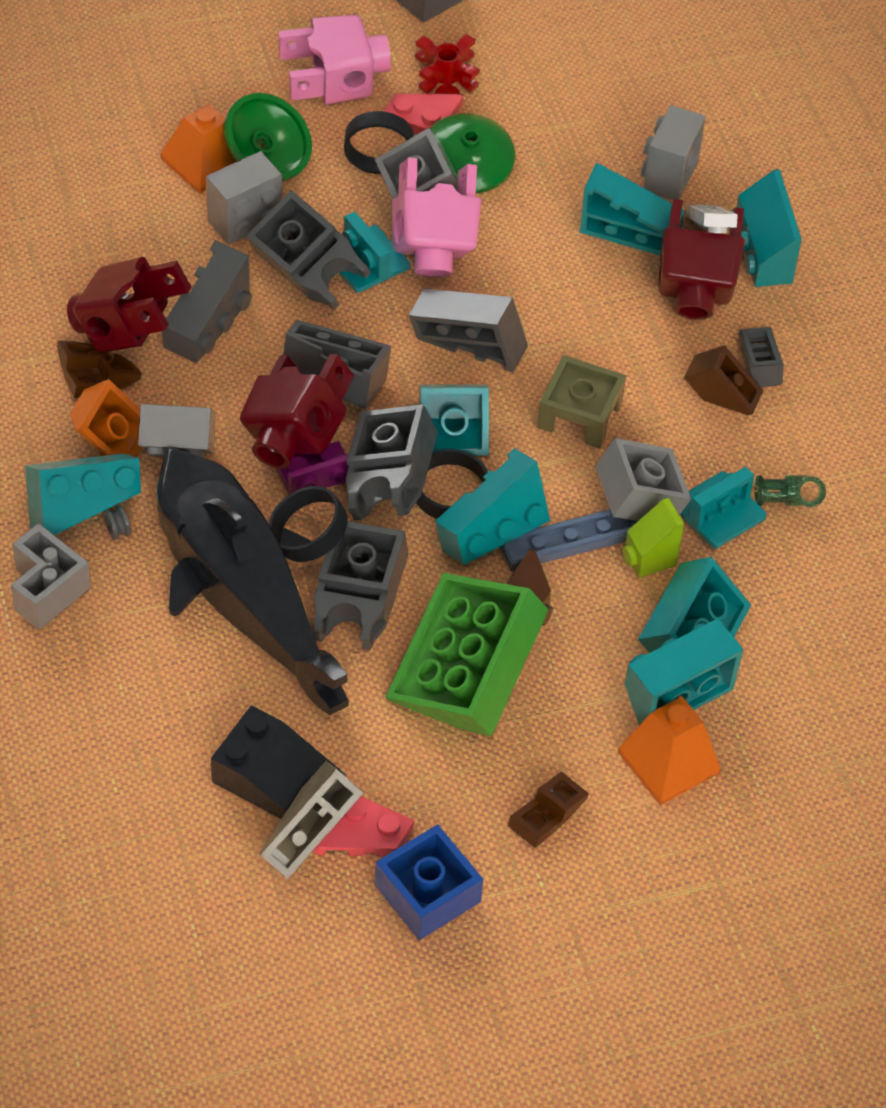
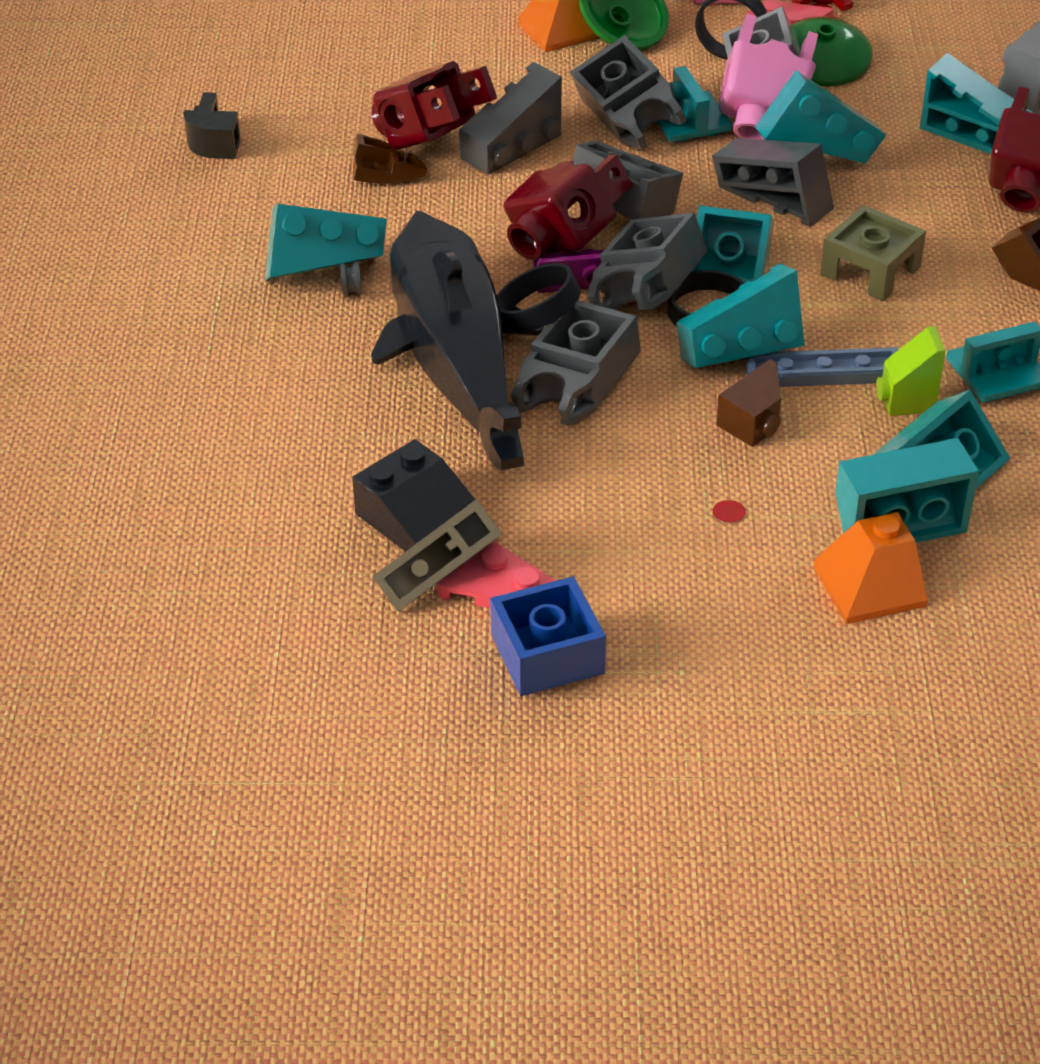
camera: 20 degrees right, 10 degrees down
light grey brick [11,523,91,630] -> none
orange slope [70,379,142,457] -> none
light grey brick [138,404,216,458] -> none
light grey brick [206,151,282,245] -> none
bright green slope [385,573,549,736] -> none
reddish brown slope [507,771,589,848] -> none
light grey brick [595,438,691,521] -> none
none -> red sticker [713,500,746,523]
none -> teal wedge [755,70,886,164]

